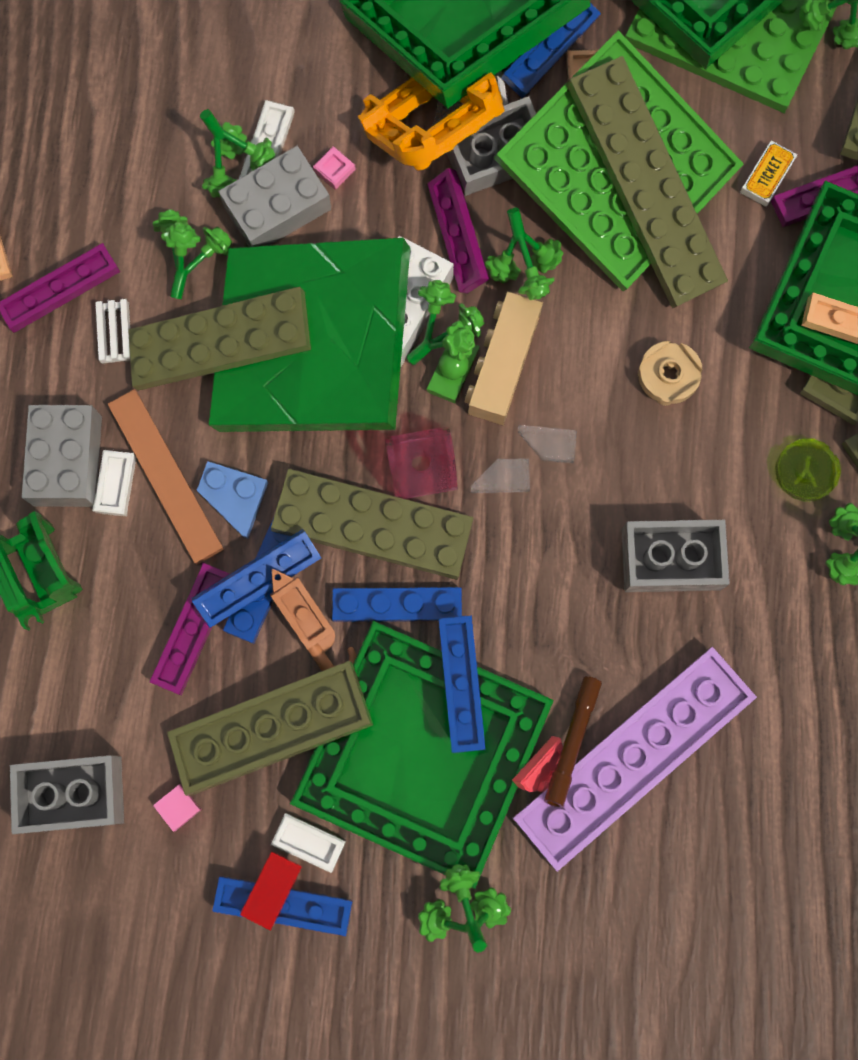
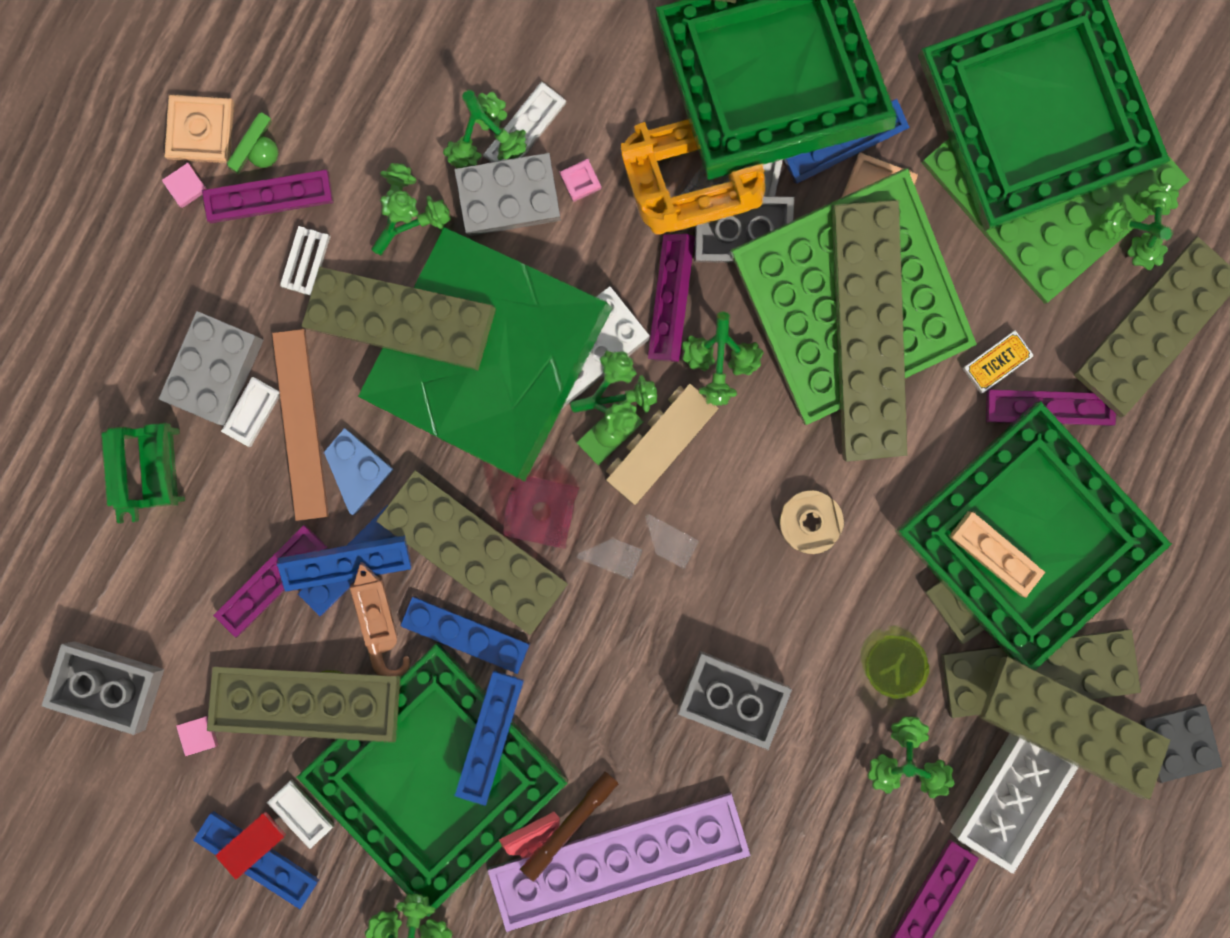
camera: 20 degrees right, 10 degrees up
none -> bright green tile [227,112,279,174]

